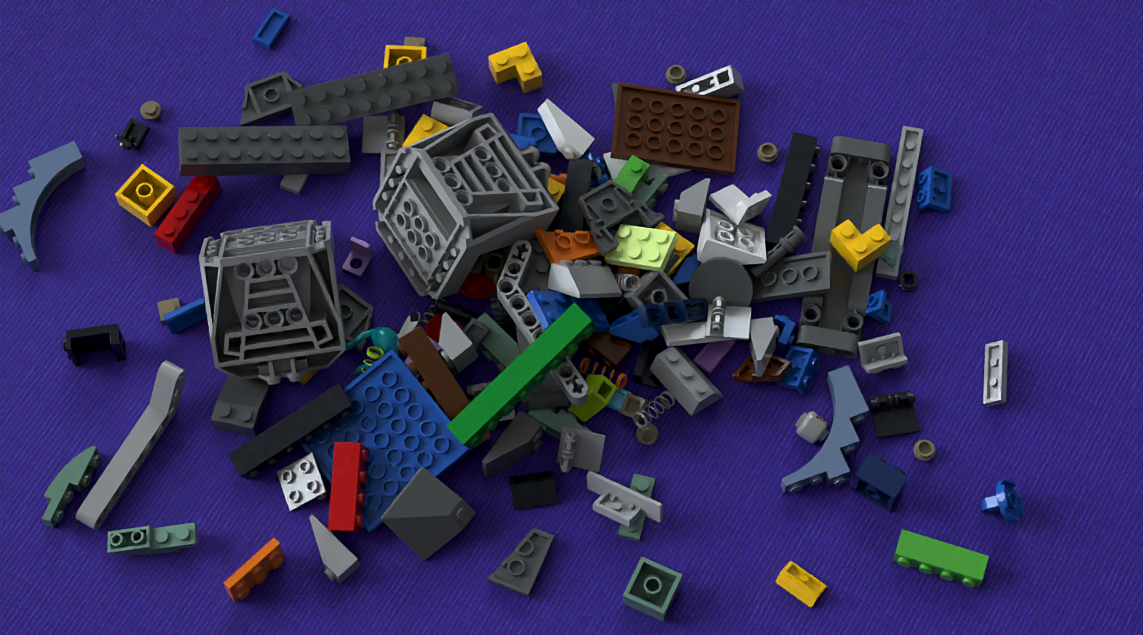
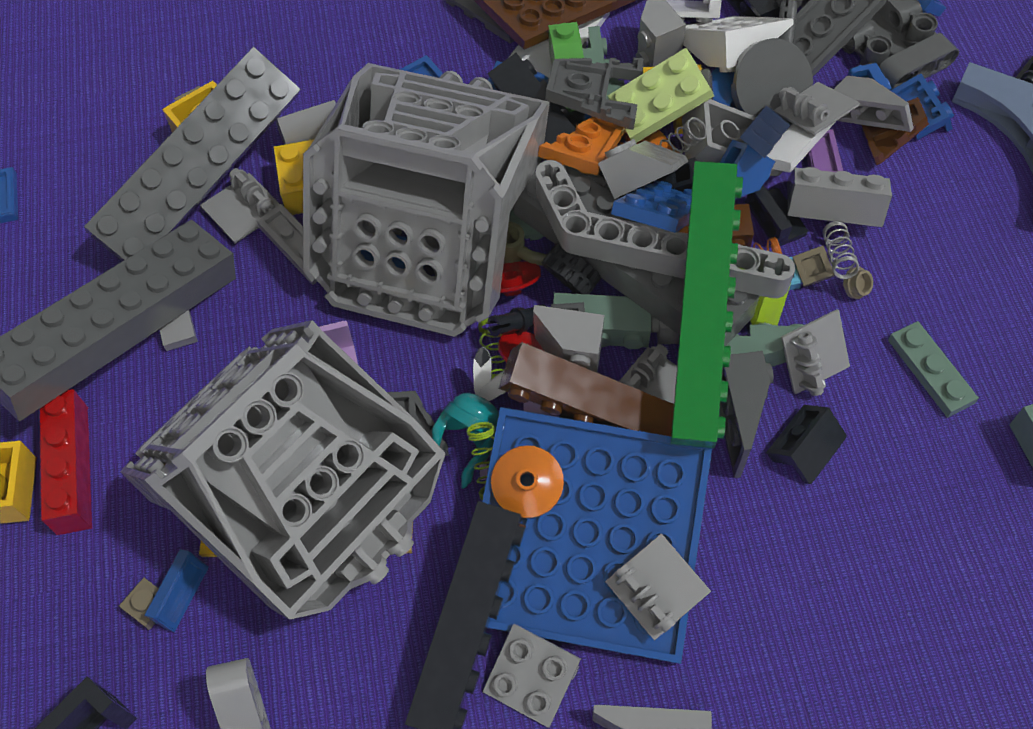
camera: 40 degrees left, 5 degrees down
dark grey slope [211,375,272,437] -> none
dark grey wing [240,71,303,127] -> none
red brick [328,442,369,534] -> none
dark grey slope [380,467,476,561] -> none
dark grey wing [487,528,554,597] -> none
yellow brick [488,42,543,93] -> none
white slope [537,99,595,160] -> none
light grey bracket [587,471,663,527] -> none
light grey head [795,411,829,444] -> none
light grey bracket [858,332,908,374] -> none
none -> orange dish [491,446,564,518]
none -> light grey hinge [605,533,711,641]

